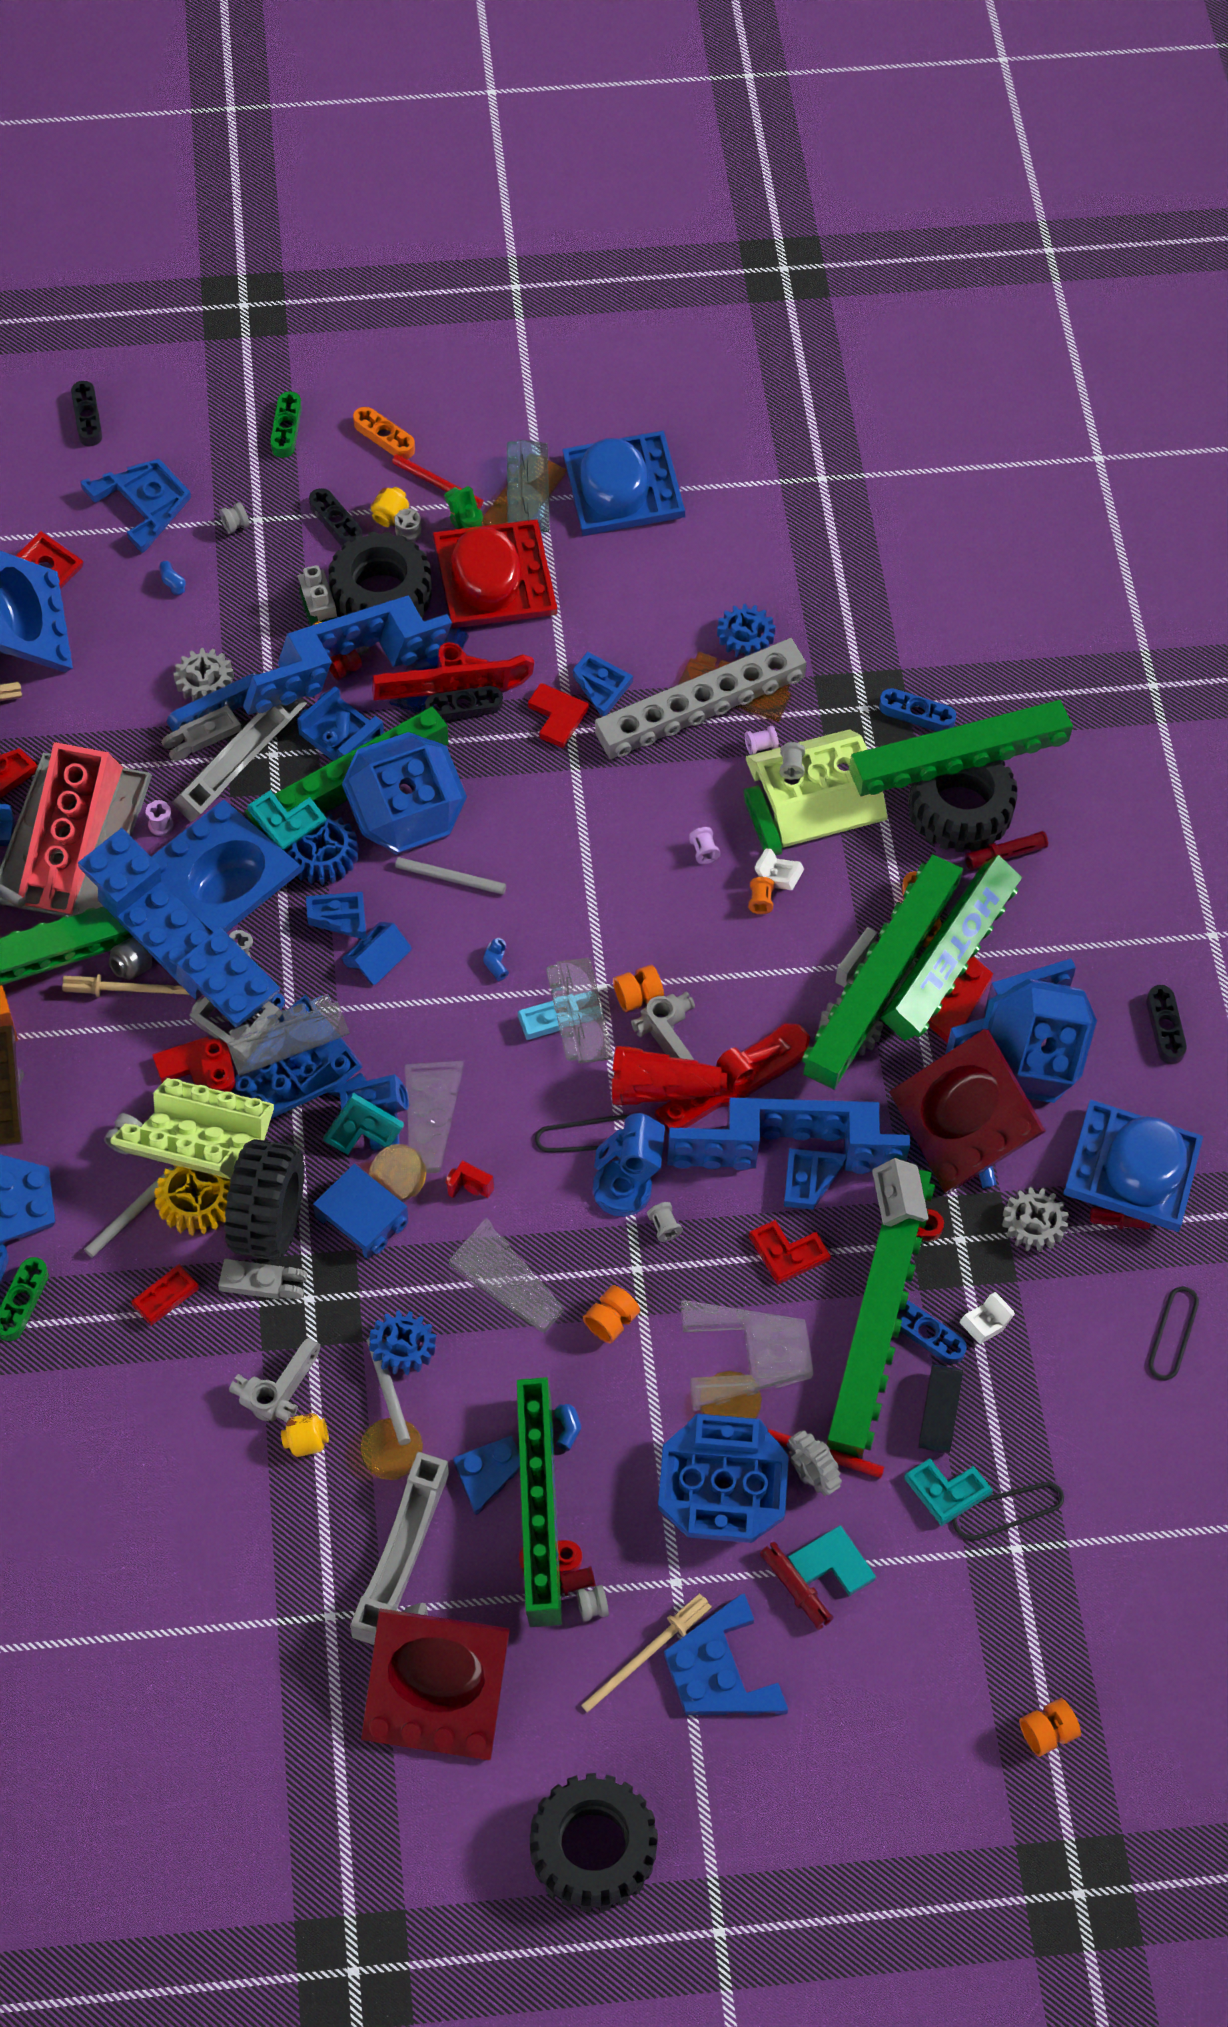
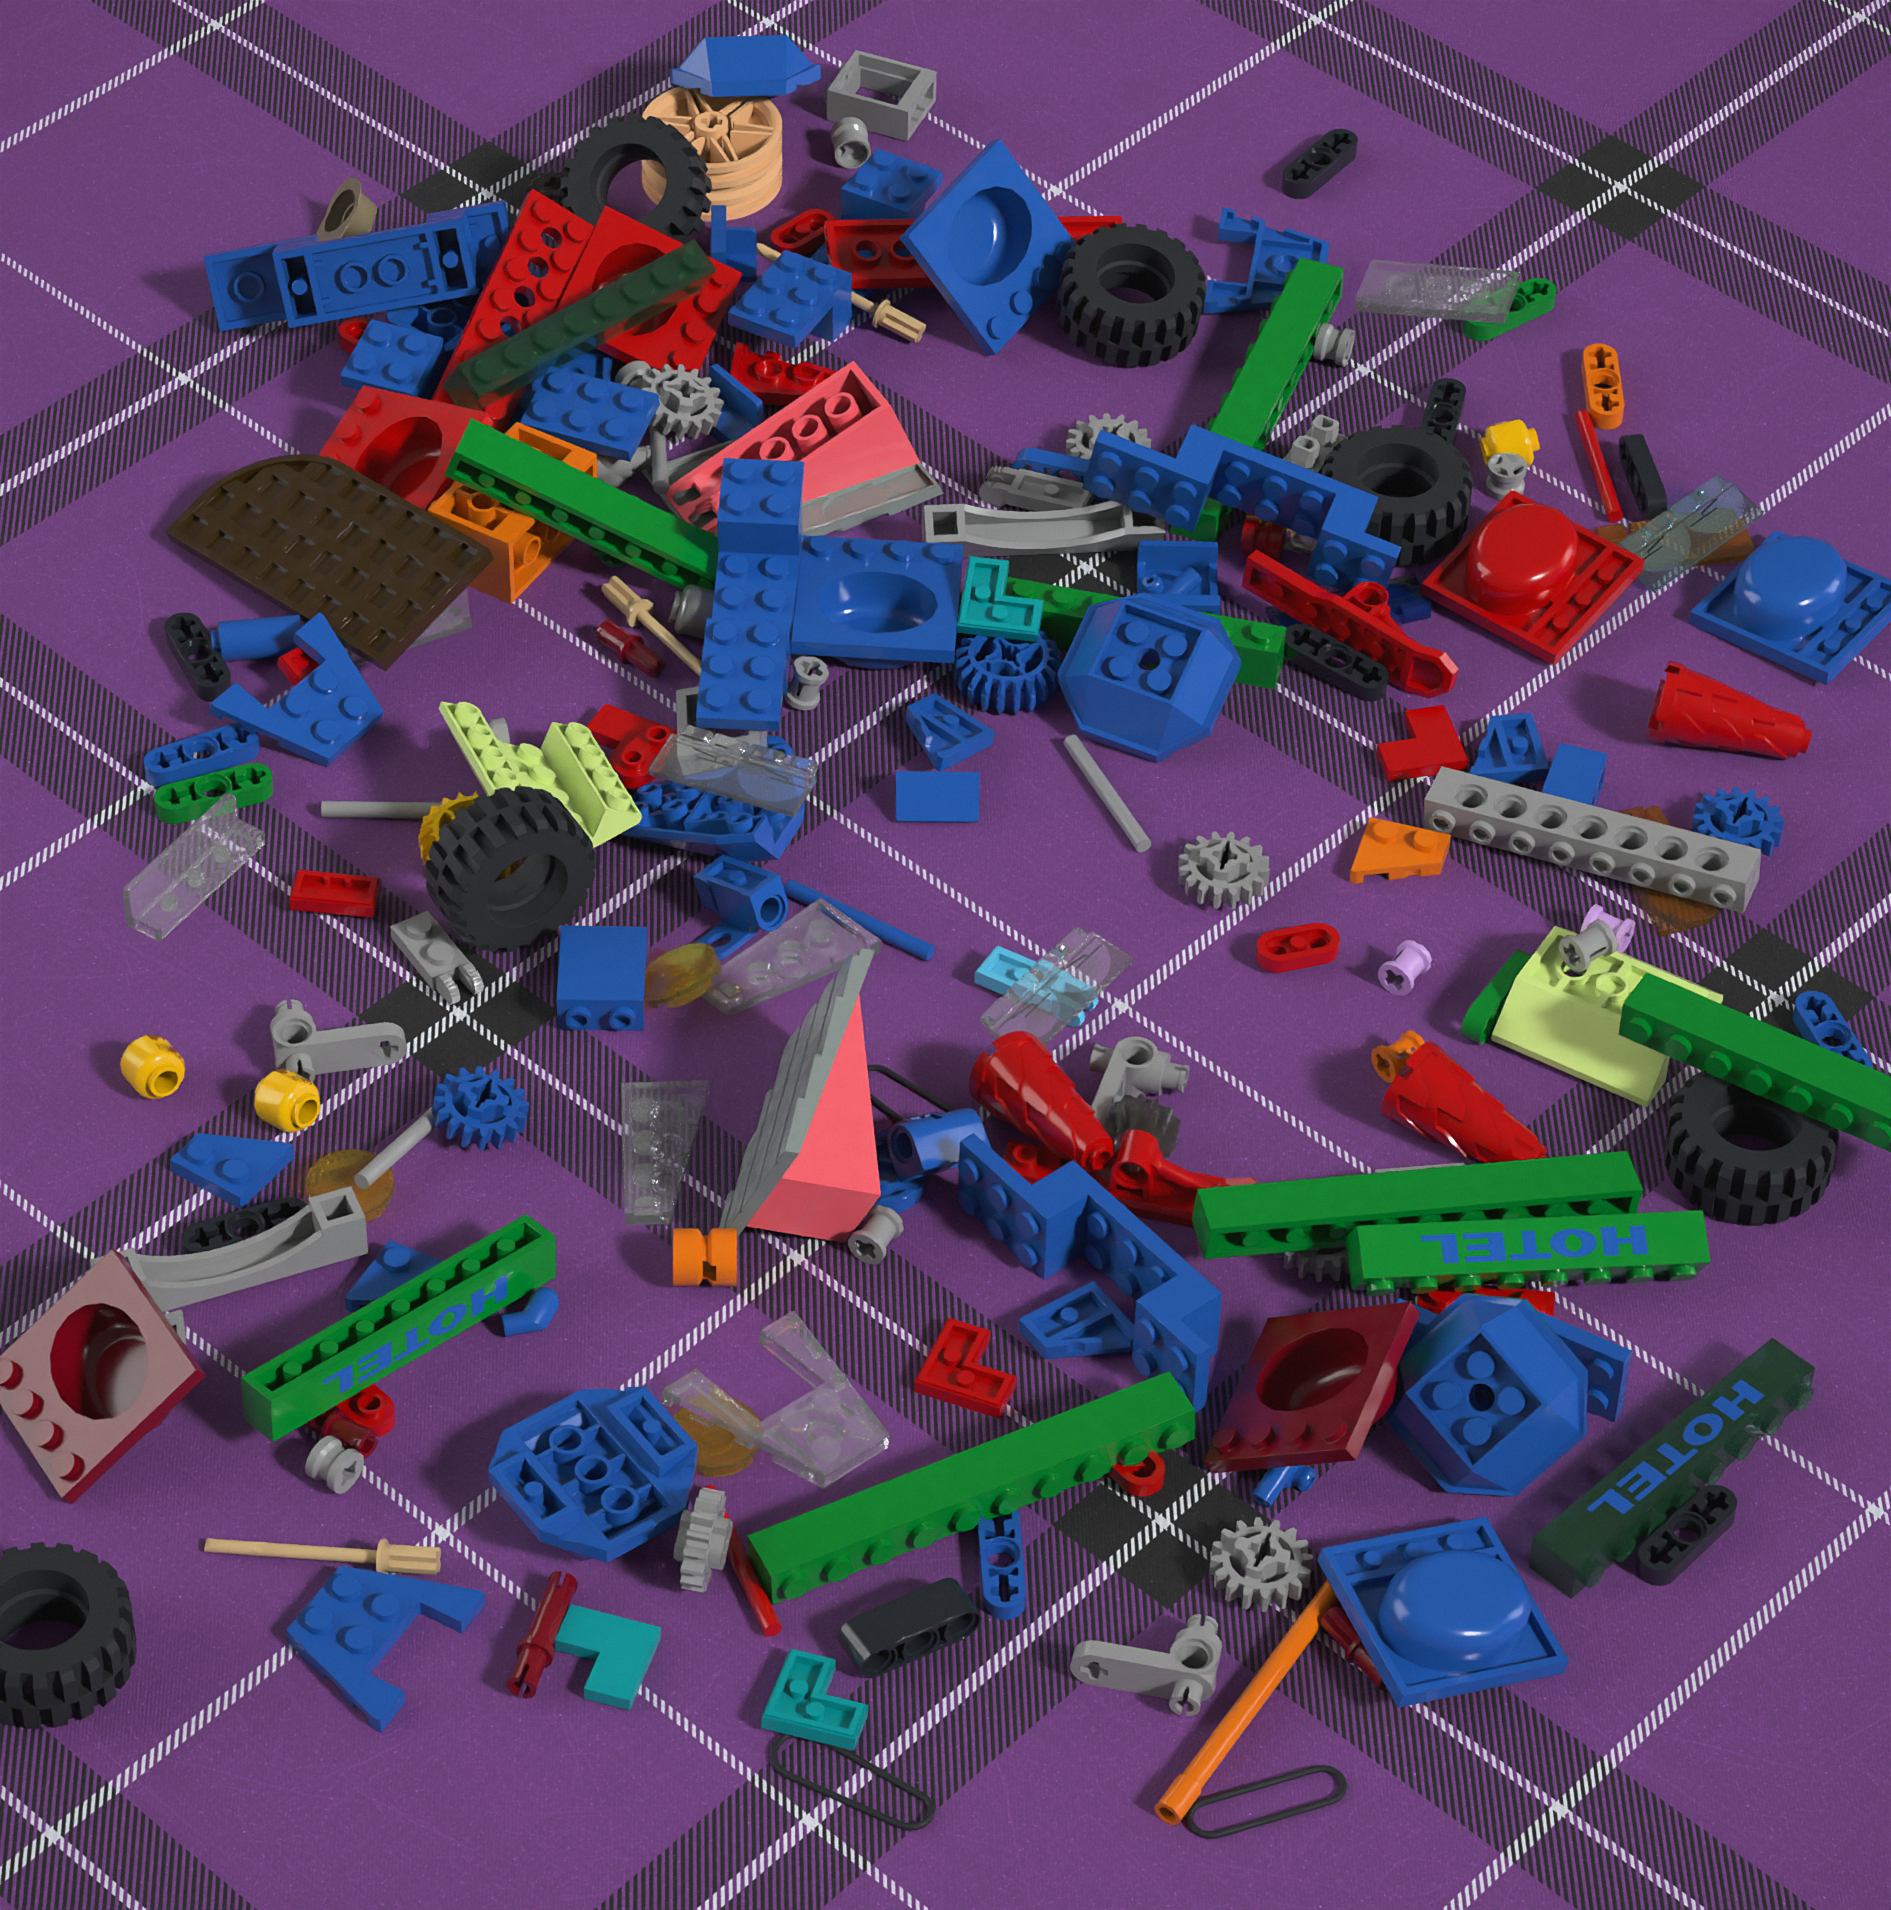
camera: 50 degrees right, 15 degrees down
lavender bush [145,800,174,836] -> none
blue arm [159,561,186,595] -> none
teal tile [323,1093,404,1155] -> none
green hips [444,486,483,529] -> none
red bracket [445,1160,494,1198] -> none
blue arm [483,938,509,981] -> none
orange wheel [613,964,664,1013] -> none
white bracket [755,848,804,890] -> none
light grey panel [872,1158,928,1227] -> none
white bracket [959,1292,1015,1344] -> none
dark red pin [965,831,1049,870] -> none
none -> yellow head [120,1034,186,1100]
none -> clear panel [122,793,265,942]
none -> blue wing [170,1133,295,1209]
none -> black beam [181,1197,307,1255]
none -> dark red axle [595,620,666,678]
none -> piece [719,947,881,1243]
none -> blue bar [784,879,935,961]
none -> black tyre [1056,223,1207,368]
none -> light grey piece [1070,1614,1222,1717]
none -> clear smoke gear [1105,1093,1181,1158]
none -> orange piece [1154,1578,1340,1825]
none -> green brick [1170,257,1344,542]
none -> light grey gear [1178,831,1270,909]
none -> red plate [1256,923,1340,973]
none -> orange wing [1349,817,1451,884]
none -> clear tile [1355,259,1520,324]
none -> red cone [1380,1041,1548,1164]
none -> clear green brick [1528,1338,1815,1599]
none -> blue panel [1542,743,1608,806]
none -> black beam [1619,434,1667,521]
none -> red cone [1646,660,1812,760]

